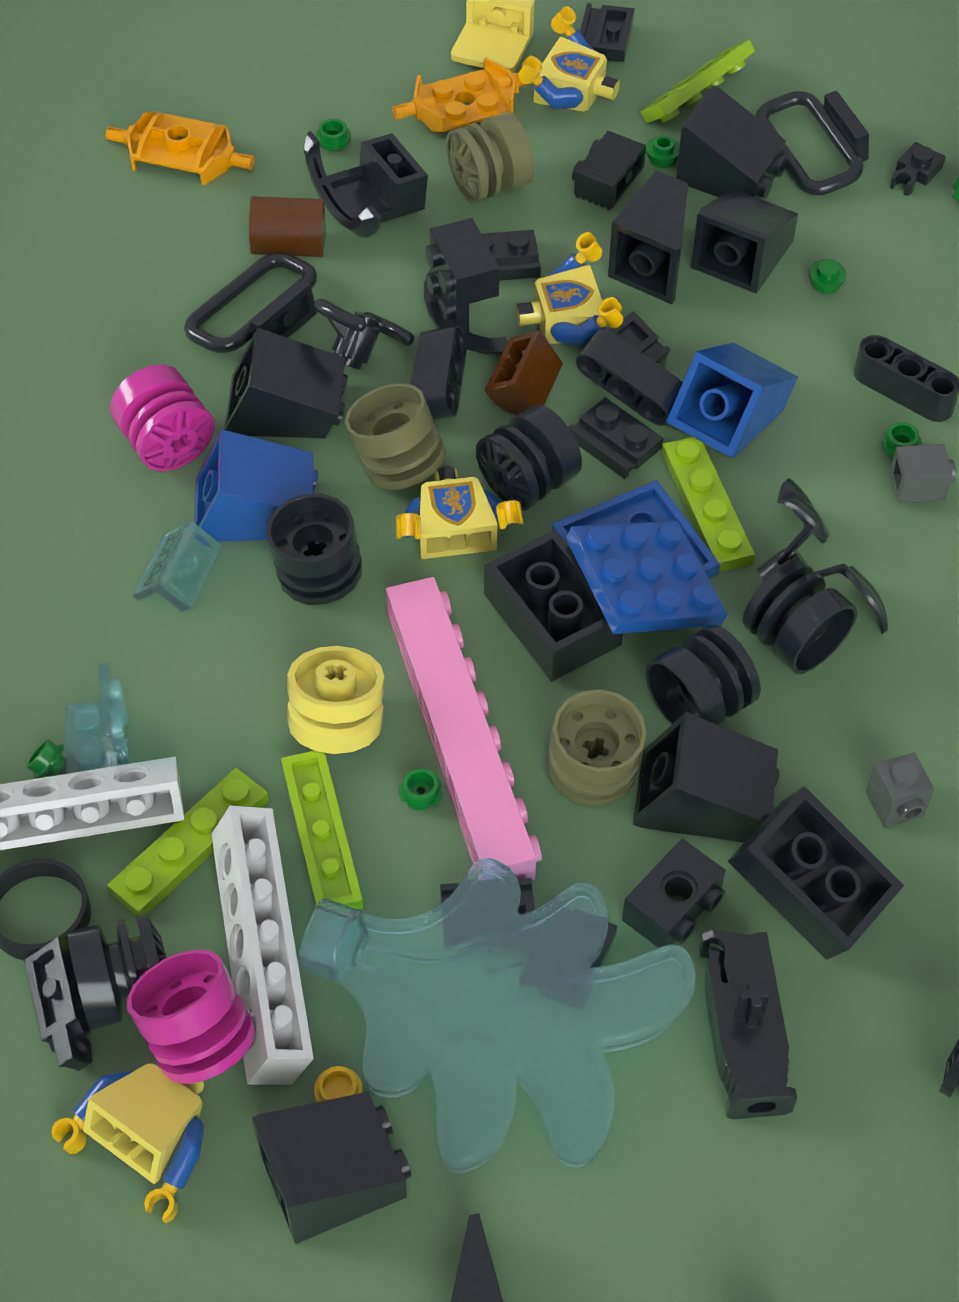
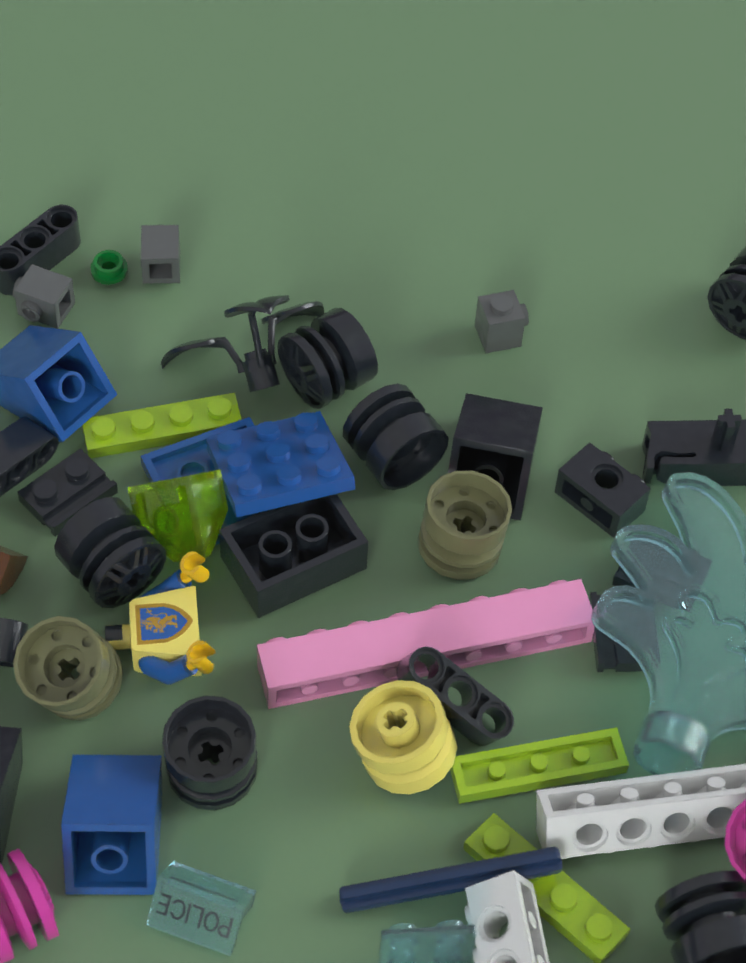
camera: 90 degrees left, 0 degrees up
green plate [399,768,442,811] -> none
black brick [727,786,904,960] -> none
none -> dark grey brick [13,264,75,329]
none -> clear neon green slope [128,469,228,562]
none -> dark blue axle [339,847,563,913]
none -> black beam [397,646,514,745]

